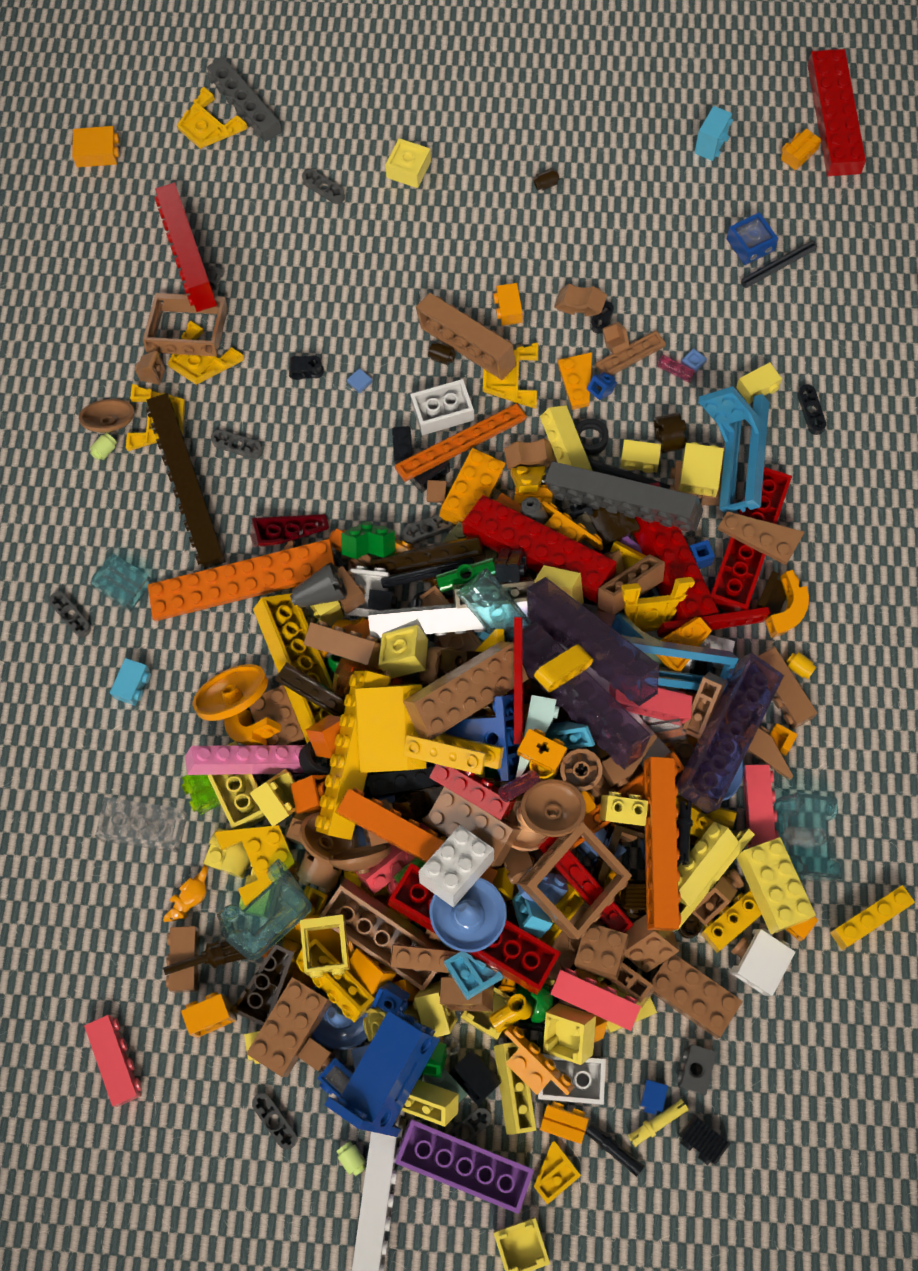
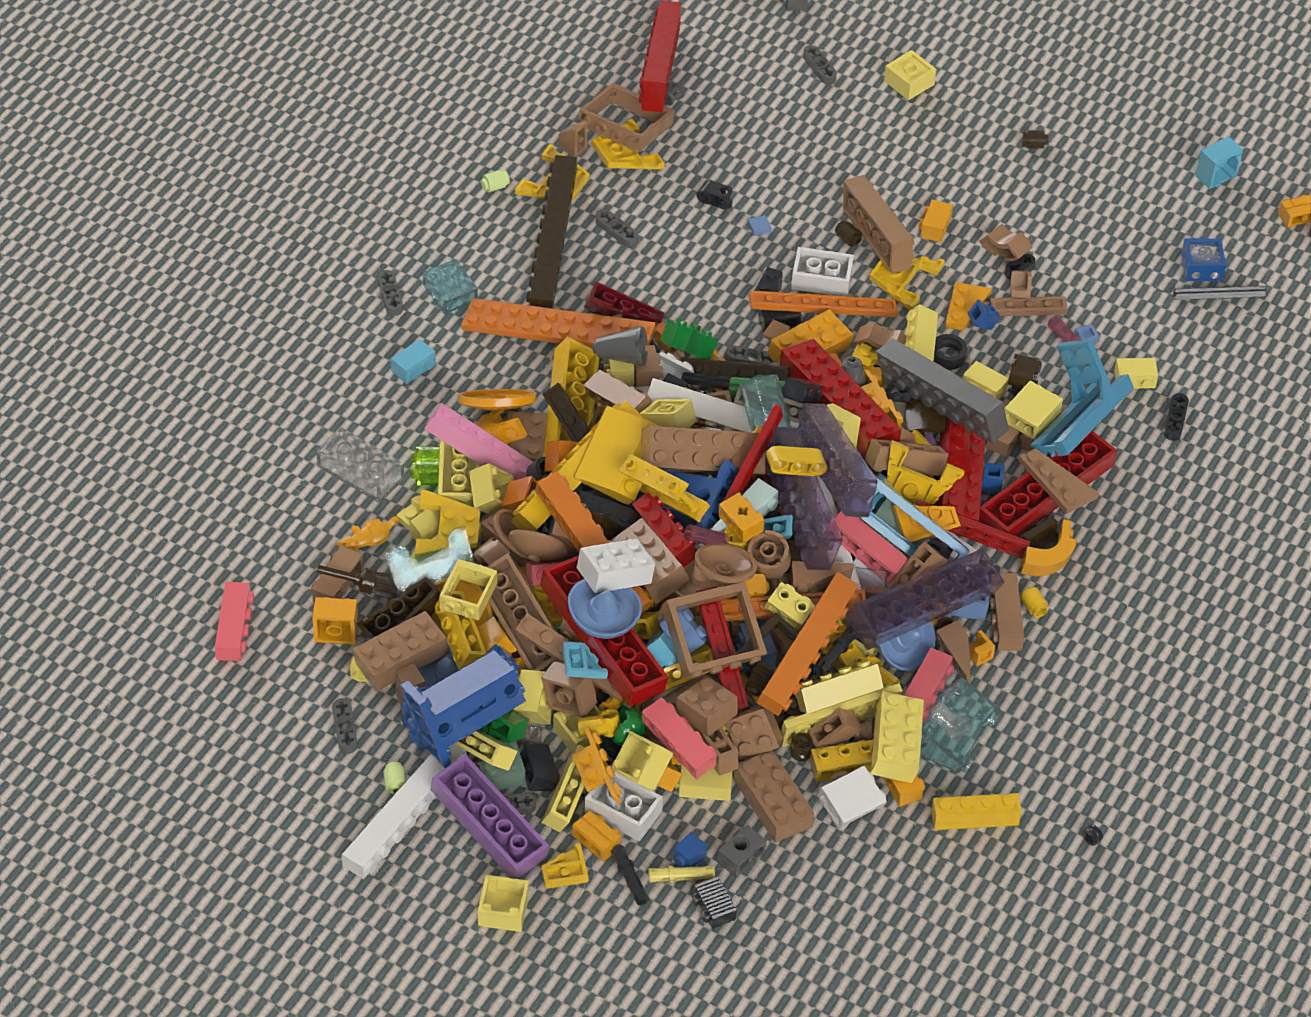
camera: 20 degrees right, 20 degrees down
medium nougat dish [79,399,135,433] -> none

